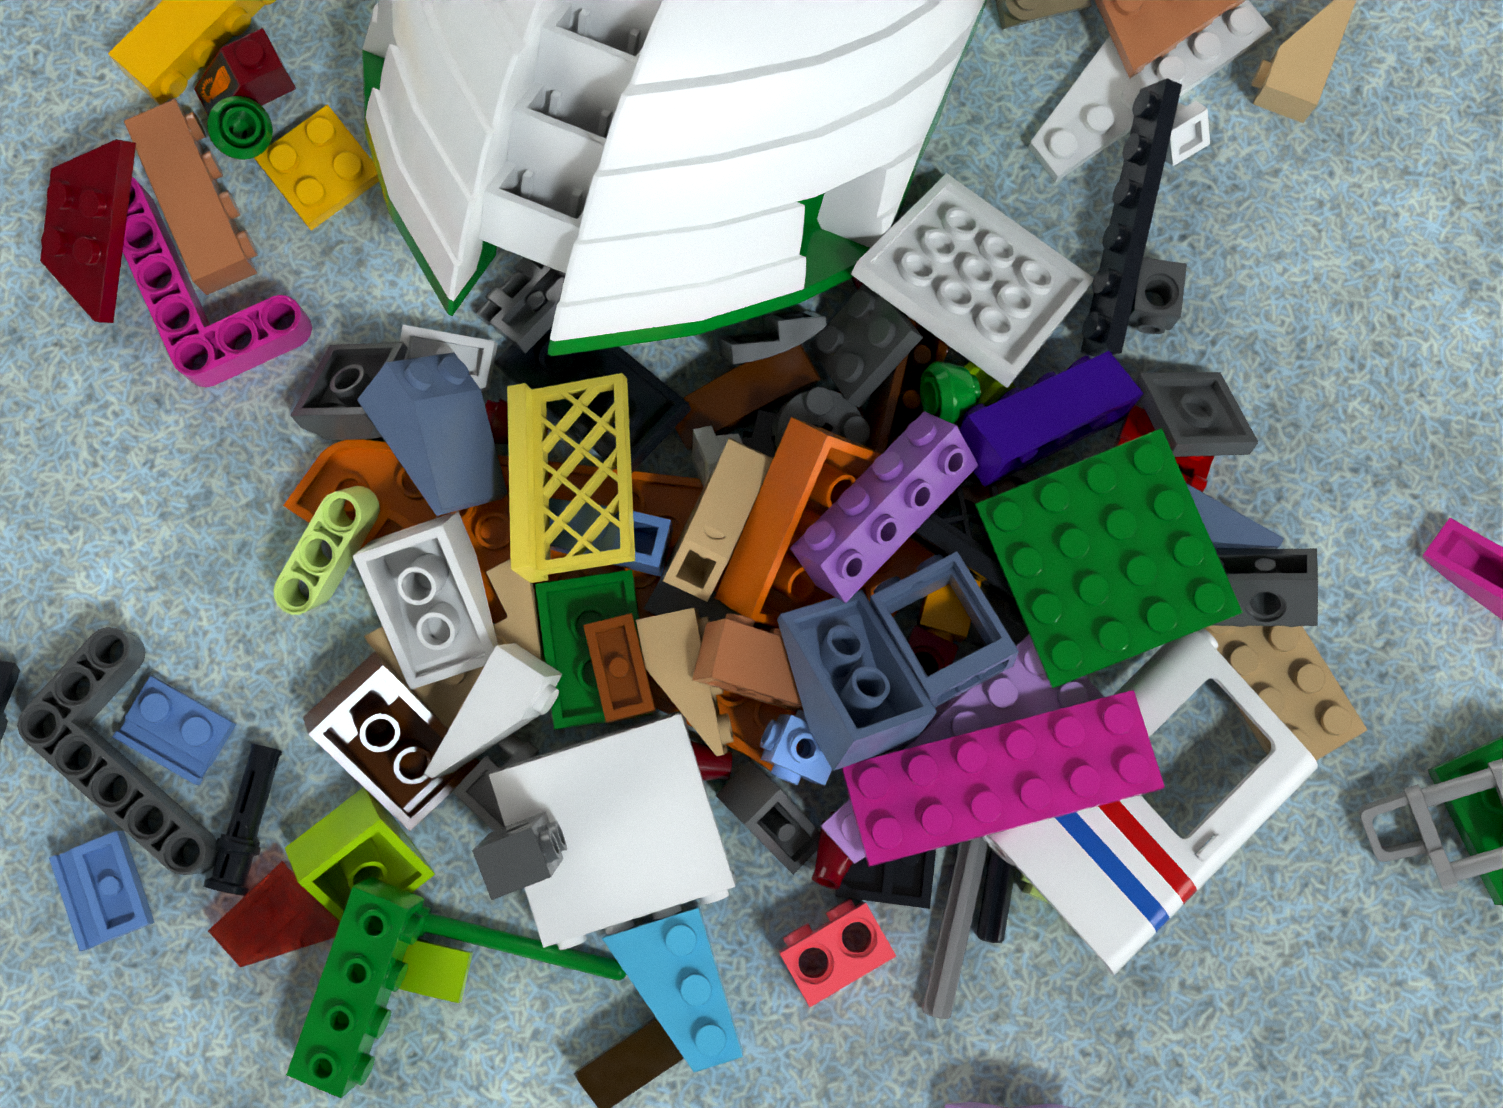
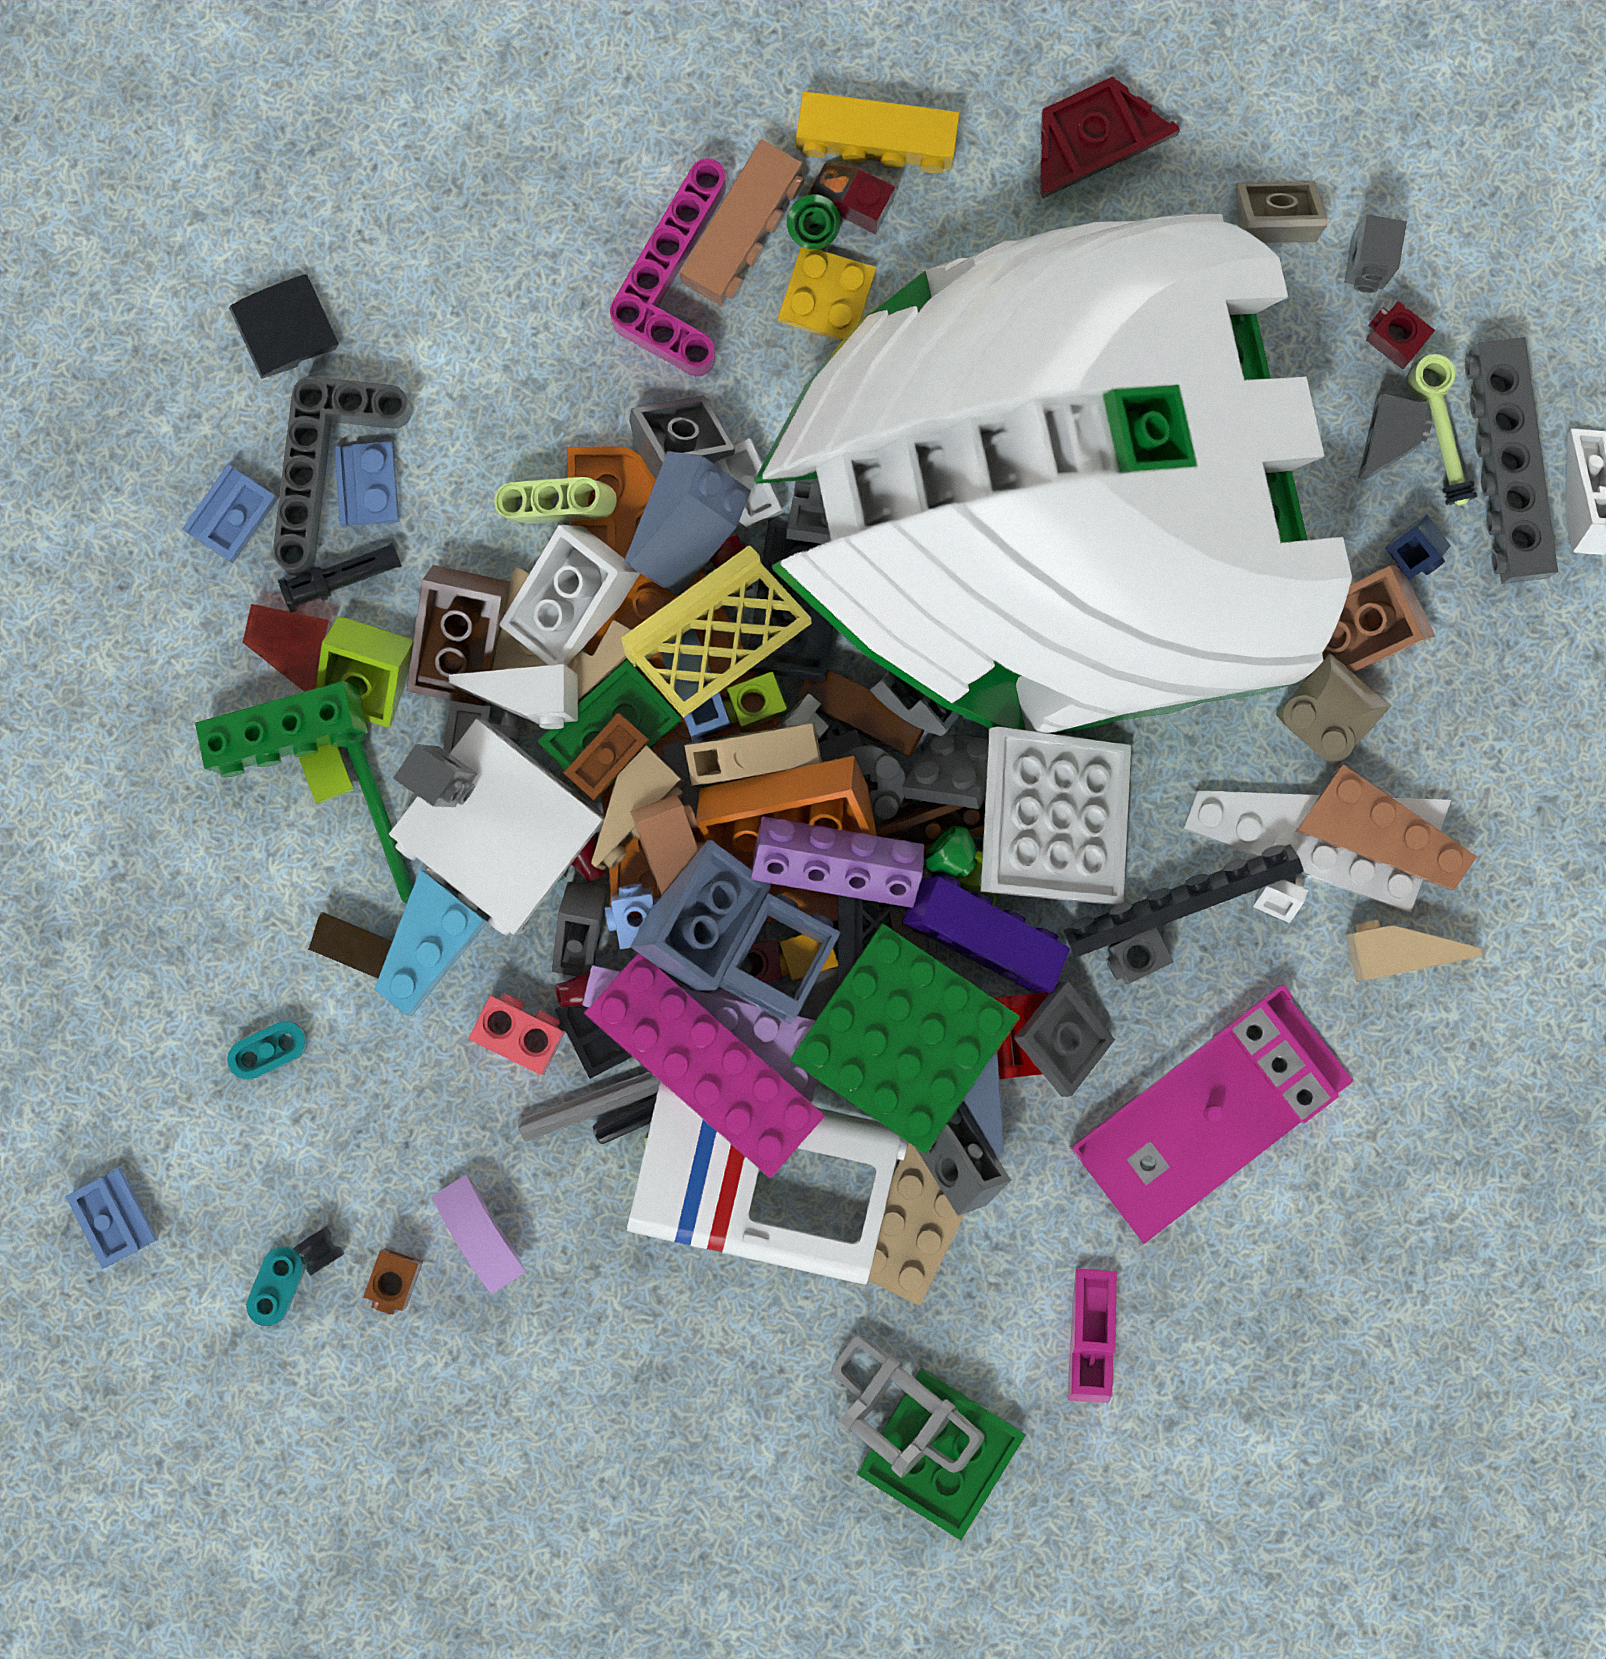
camera: 55 degrees right, 5 degrees up
dark red wing [40,139,136,323] -> none
none -> lime brick [723,671,787,731]
none -> dark pink piece [1069,984,1354,1244]

